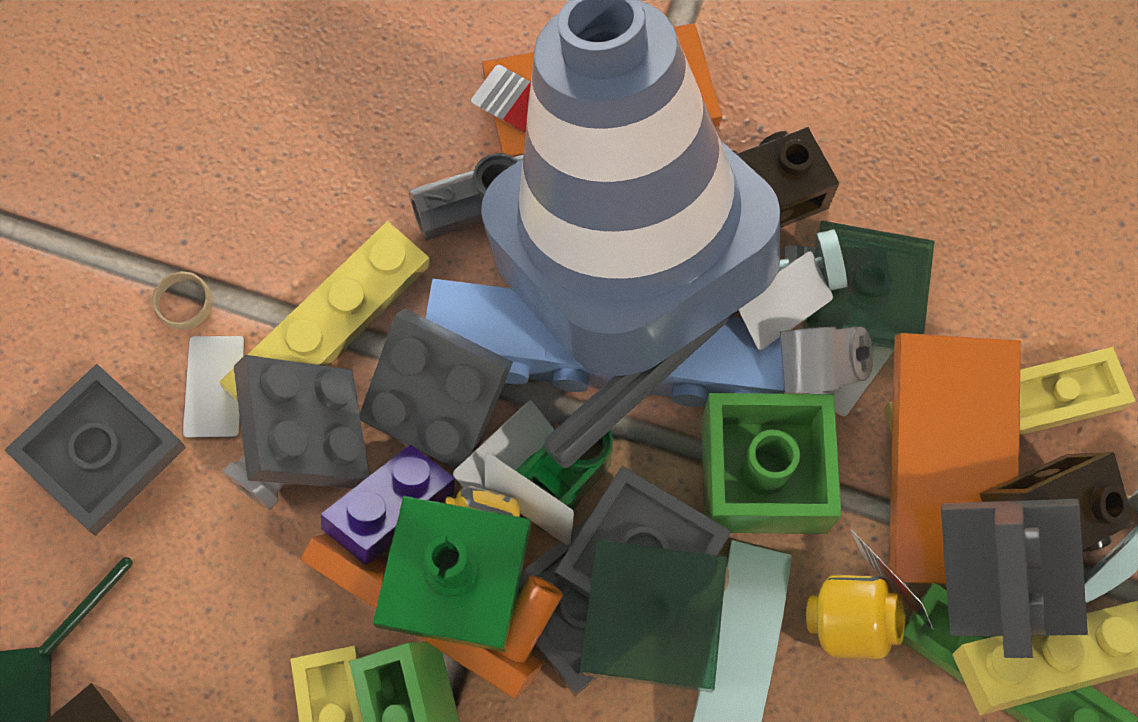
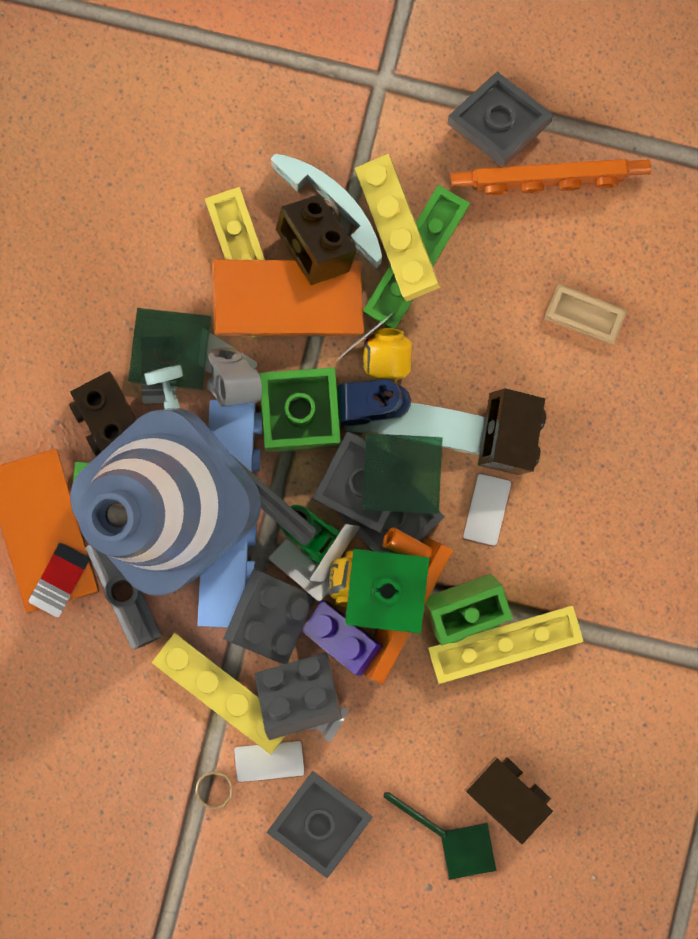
camera: 90 degrees left, 15 degrees up
white sticker [739,252,833,350] -> none
dark grey bracket [941,499,1088,658] -> none
none -> dark blue piece [336,379,411,426]

